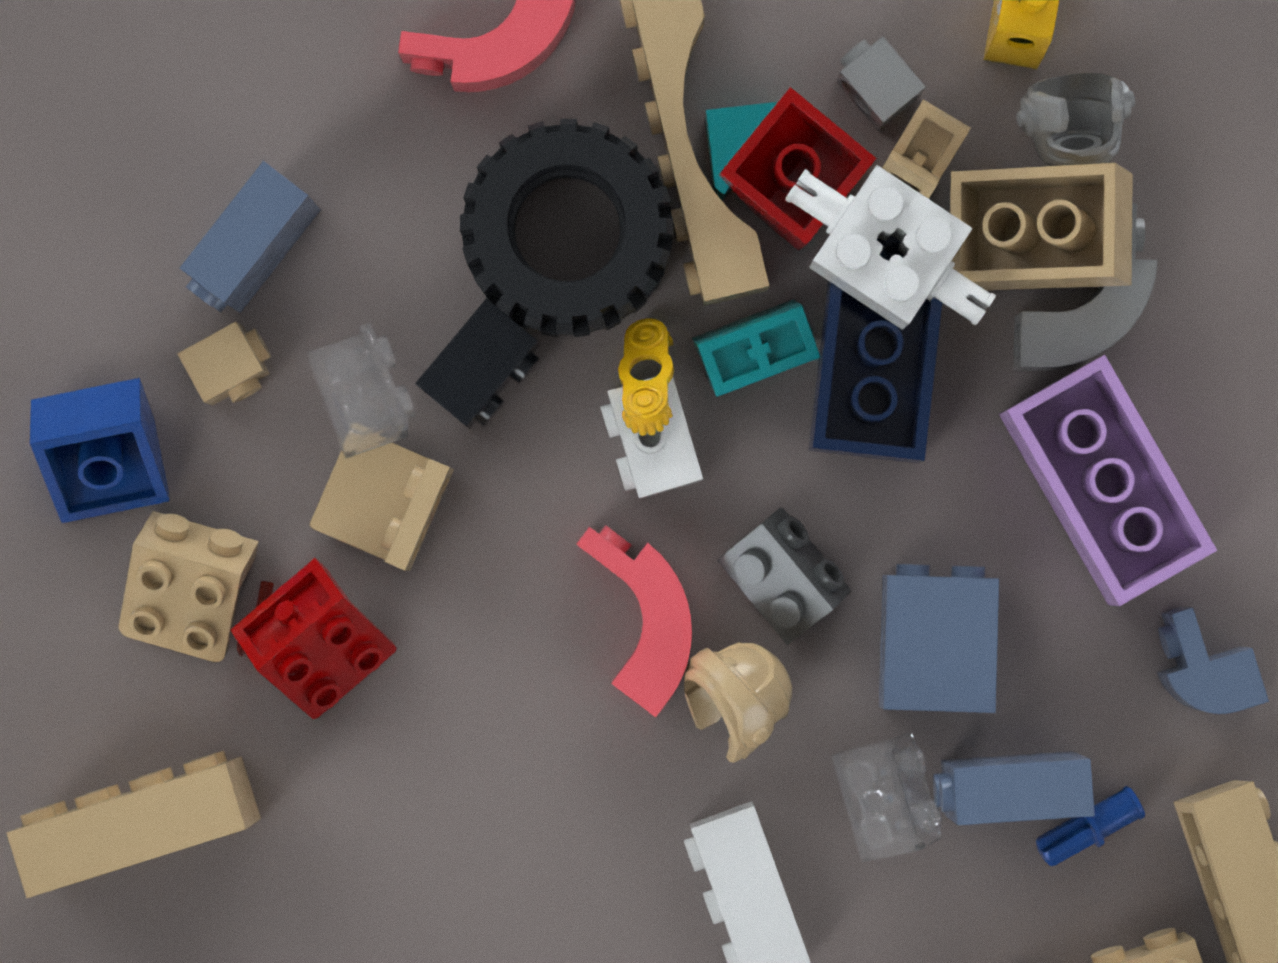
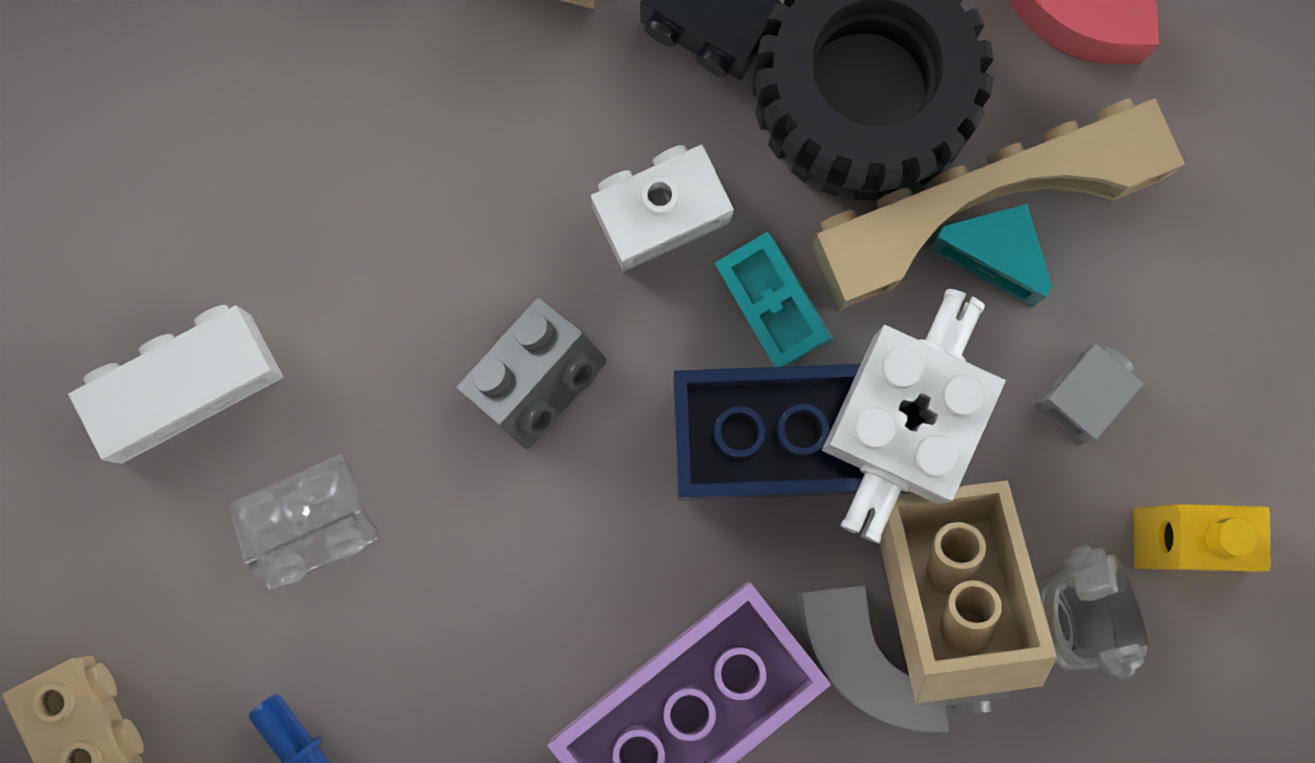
camera: 80 degrees right, 5 degrees down
coral arch [576,525,692,717] -> none
yellow piece [618,318,674,436] -> none
tan helmet [684,642,792,763] -> none
red slope [719,87,877,251] -> none
sand blue brick [879,564,999,713] -> none
tan brick [882,99,971,199] -> none
sand blue brick [933,751,1095,825] -> none

